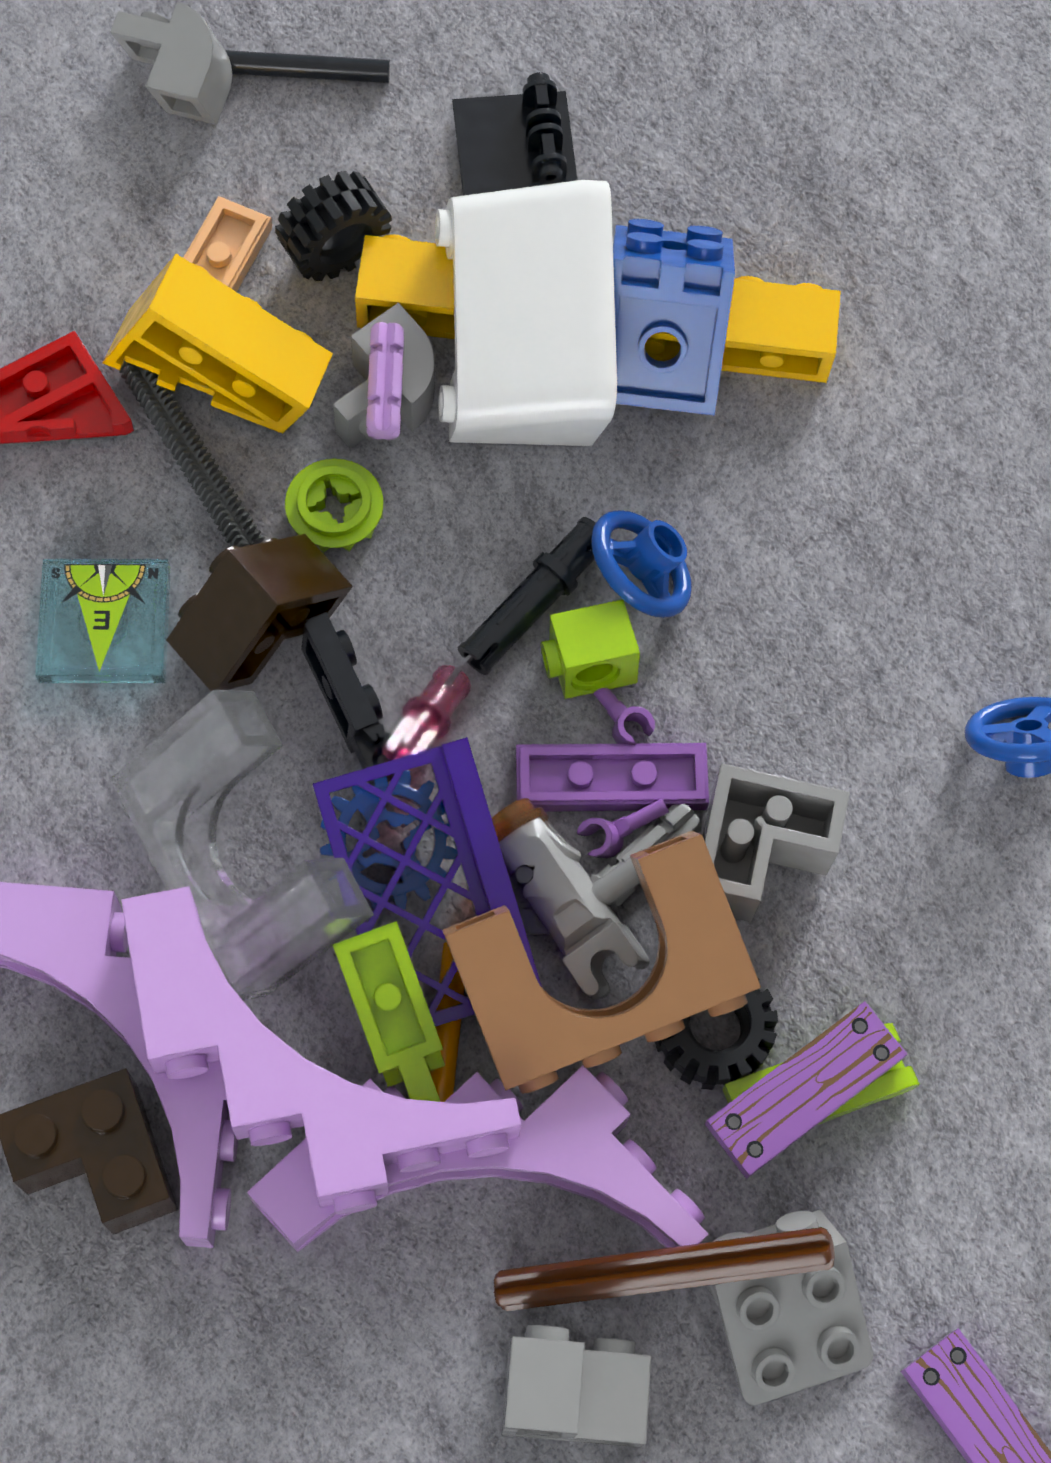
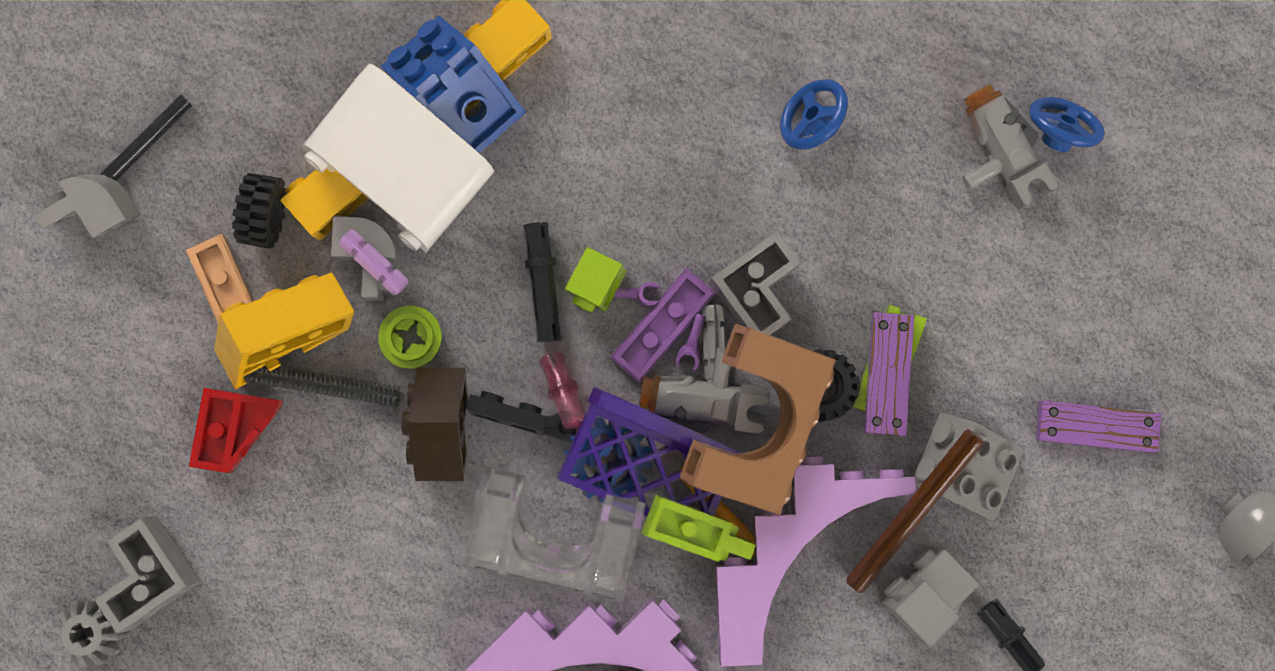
camera: 45 degrees left, 15 degrees up
clear light blue tile [35,559,170,683] -> none
lavender arch [121,886,521,1215] -> none
black hinge [452,72,578,196] -> none
blue piece [591,510,692,618] -> none

